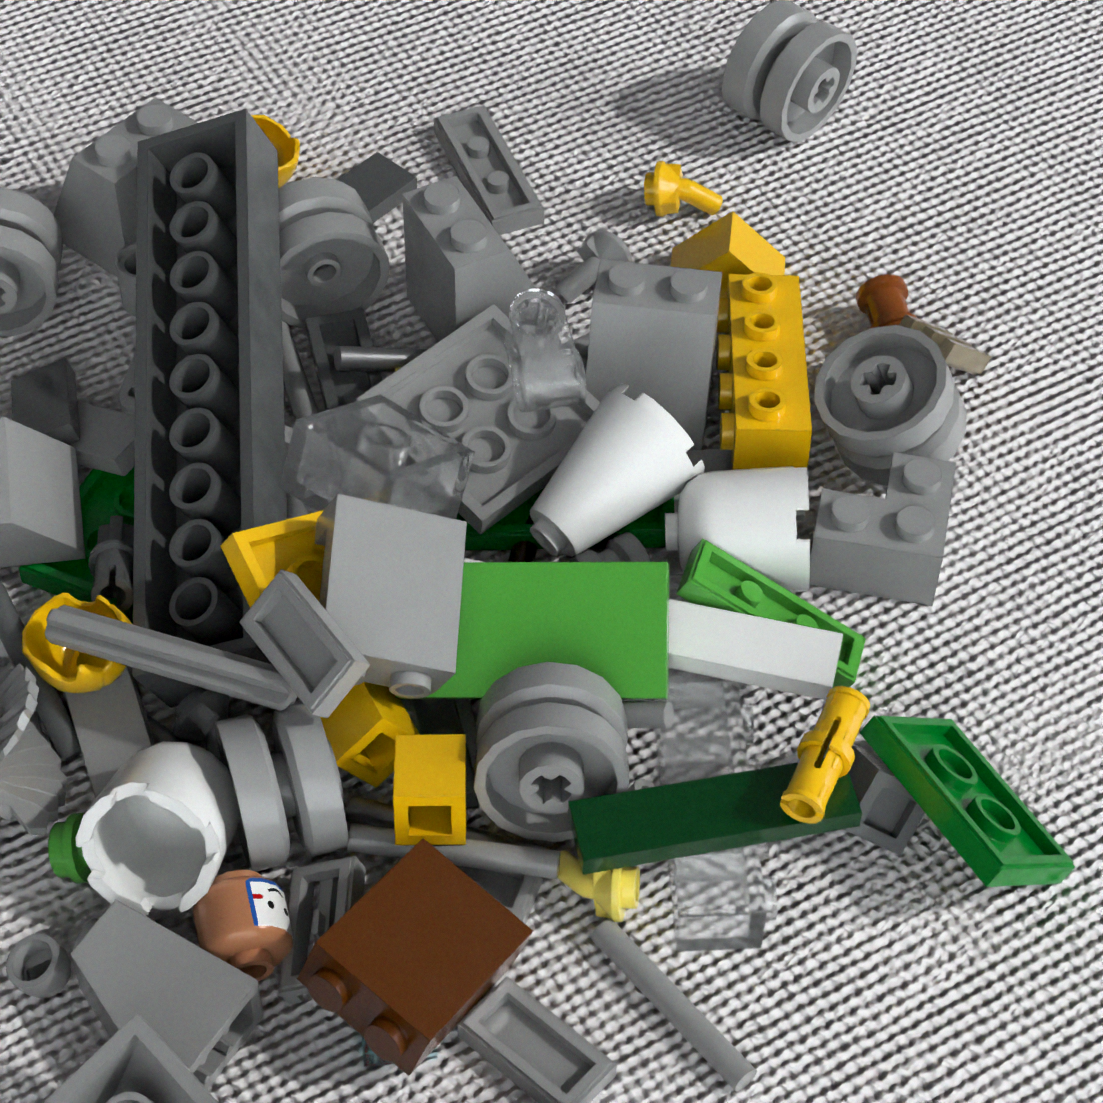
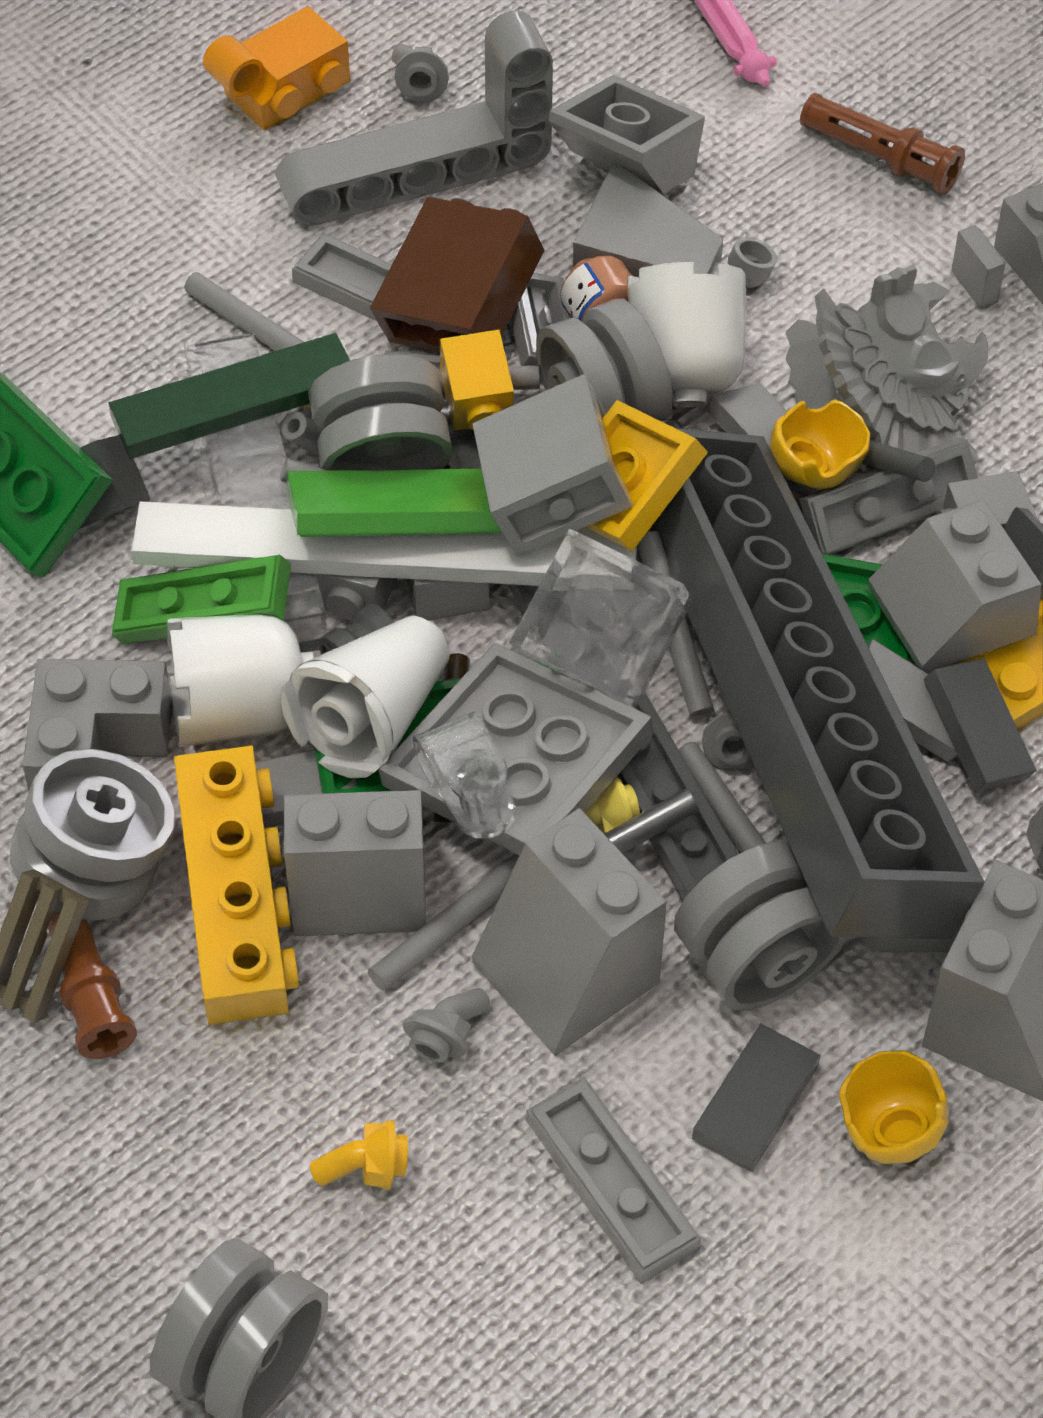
camera: 170 degrees right, 5 degrees up
light grey axle [44,605,297,711] -> none
bright green plate [48,812,91,884] -> none
dark grey axle [88,515,134,613] -> none
light grey tile [239,569,370,718] -> none
yellow slope [670,211,785,297] -> none
yellow pin [780,686,870,824] -> none

